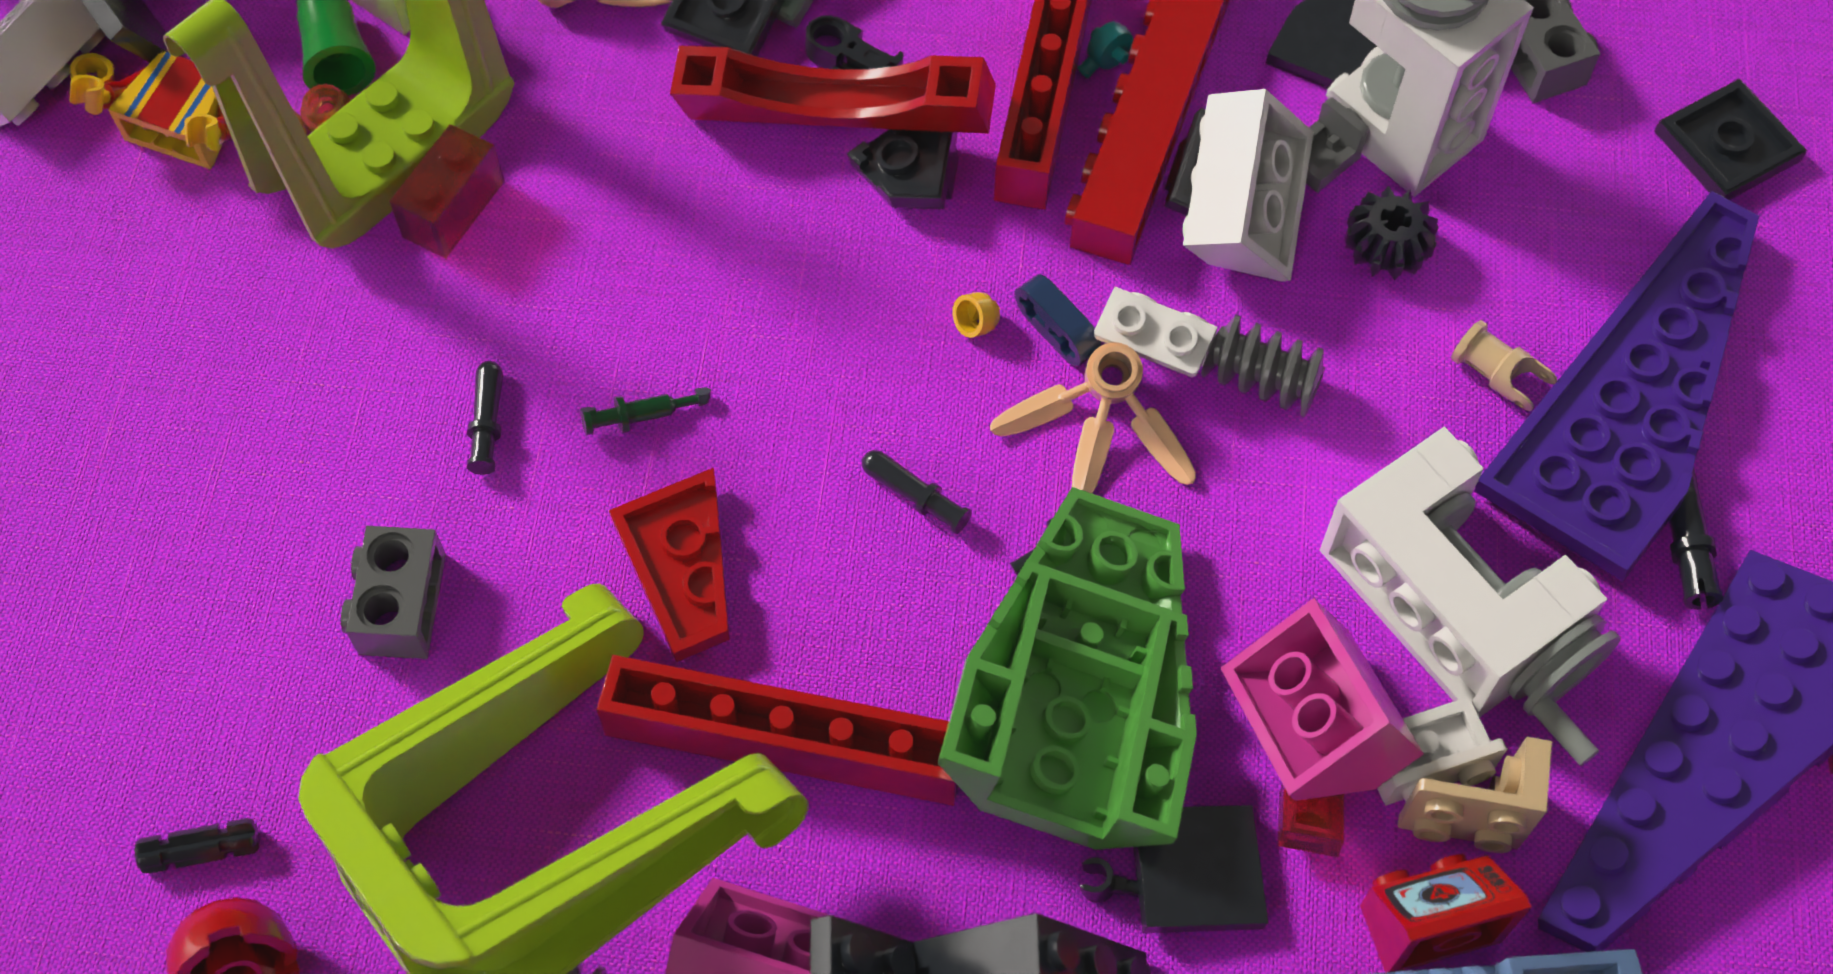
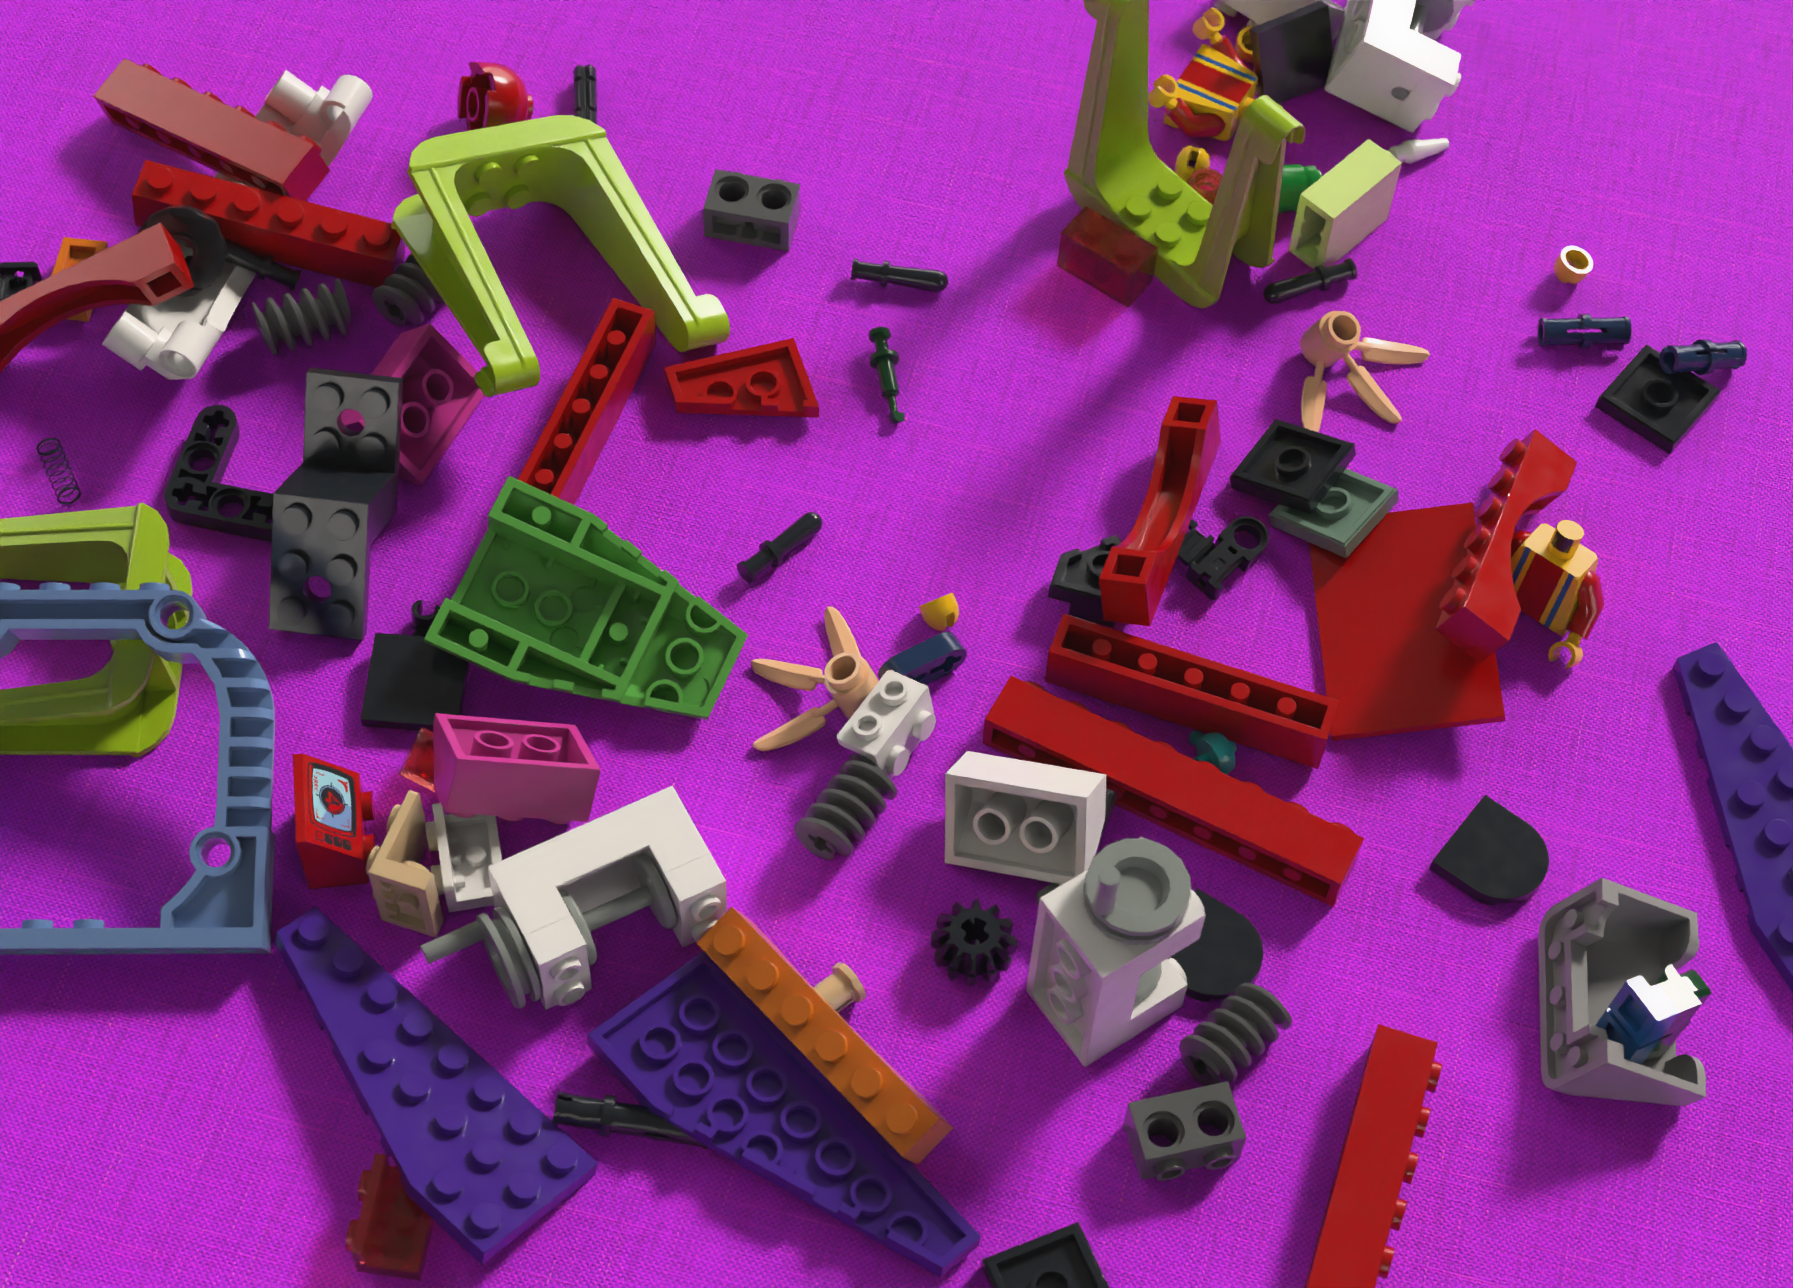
camera: 95 degrees right, 5 degrees down
none -> orange arch [697,907,954,1165]

